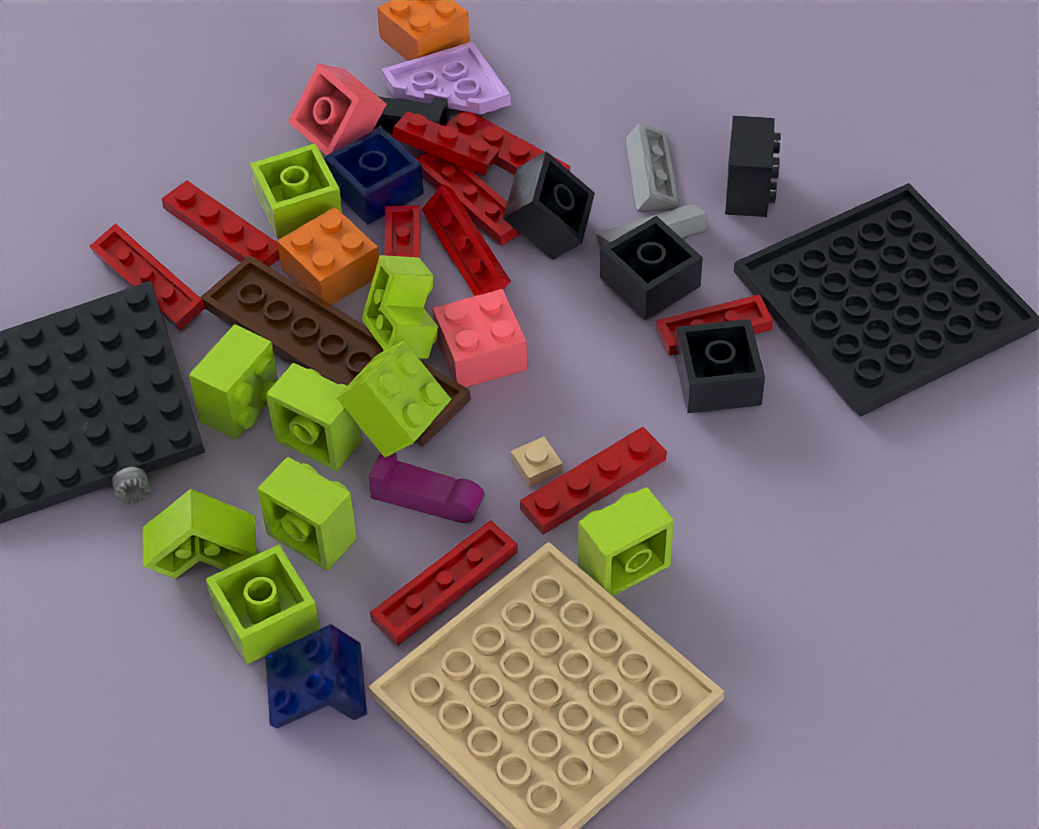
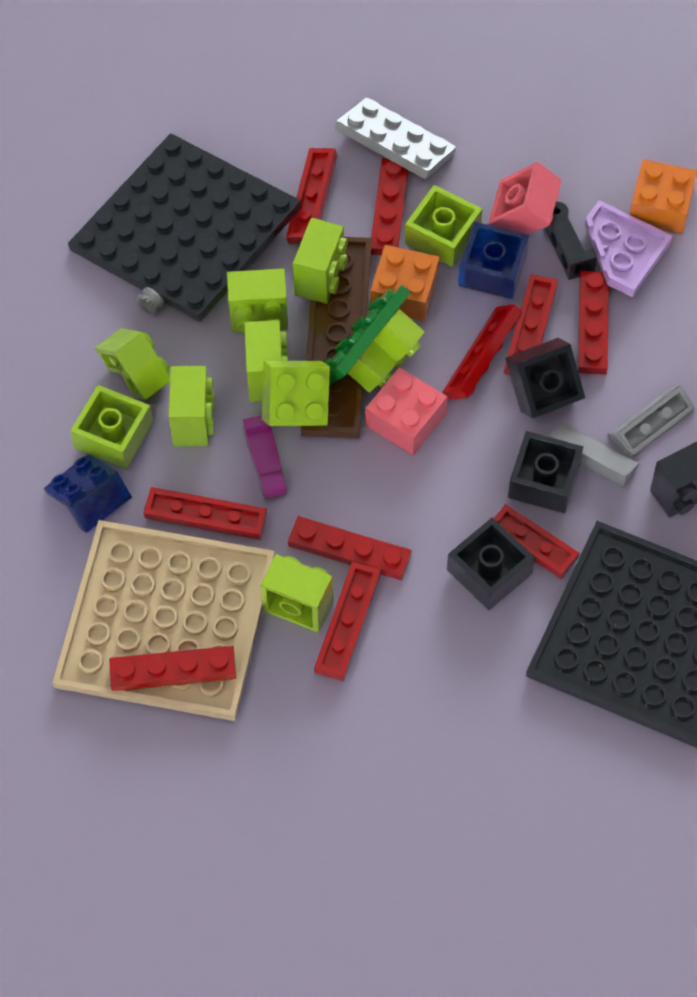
camera: 55 degrees right, 10 degrees up
red plate [384,205,421,259] -> none
red plate [392,112,500,176] -> none
tan plate [511,436,563,487] -> none
none -> red plate [109,646,237,691]
none -> lime brick [293,217,348,304]
none -> red plate [314,562,381,681]
none -> green plate [324,285,411,385]
none -> plate [335,98,456,180]

